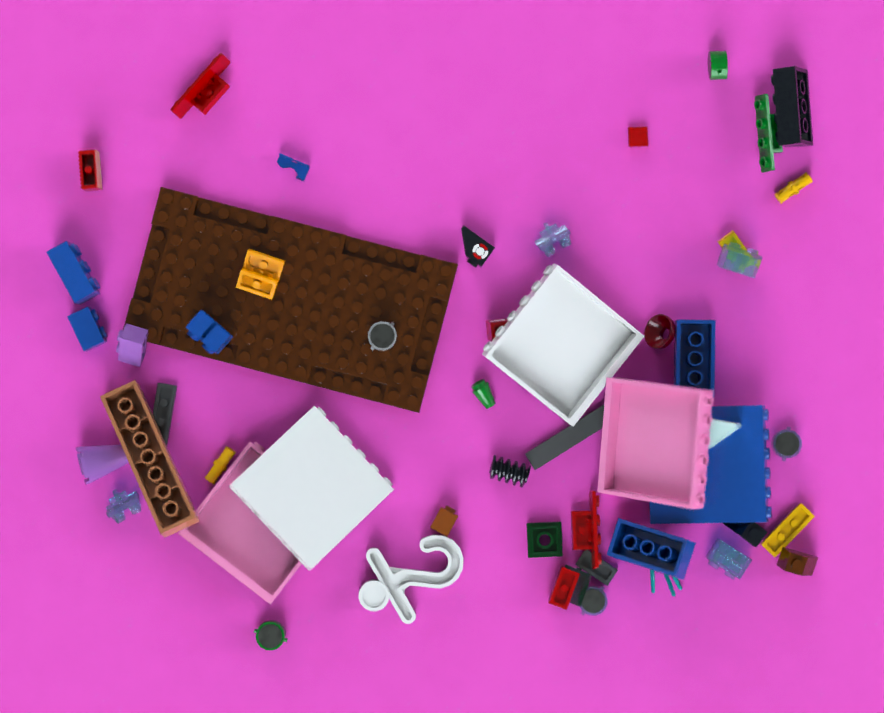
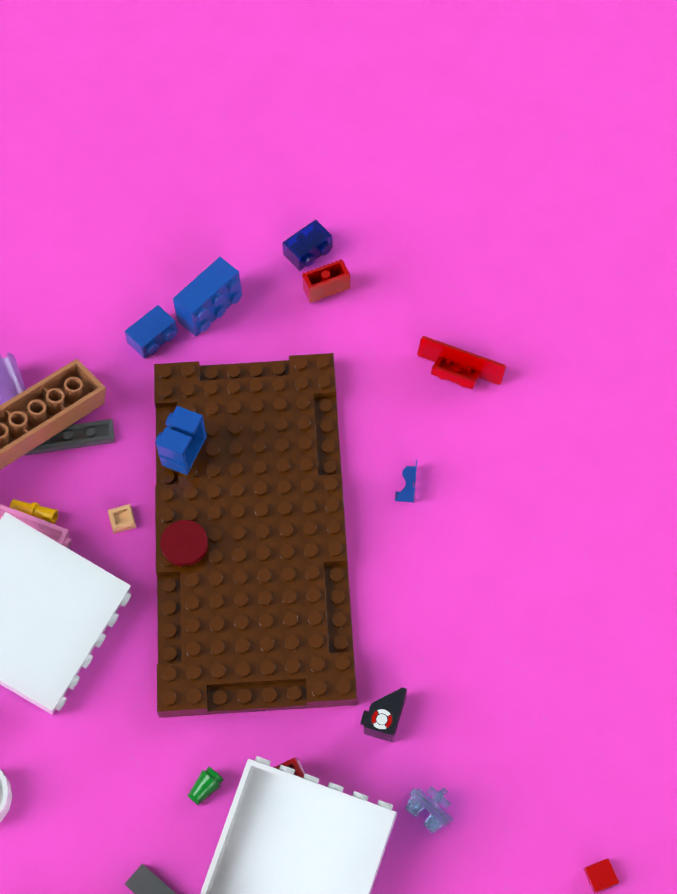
camera: 70 degrees right, 25 degrees down
medium lavender brick [116,323,148,367] -> none
light orange slope [236,249,285,300] -> none
pearl dark grey piece [368,321,397,351] -> none
dark orange brick [430,505,458,536] -> none
black piece [489,455,531,487] -> none
none -> light nougat tile [108,504,137,534]
none -> dark red tile [160,520,208,567]
none -> clear blue brick [282,219,333,271]

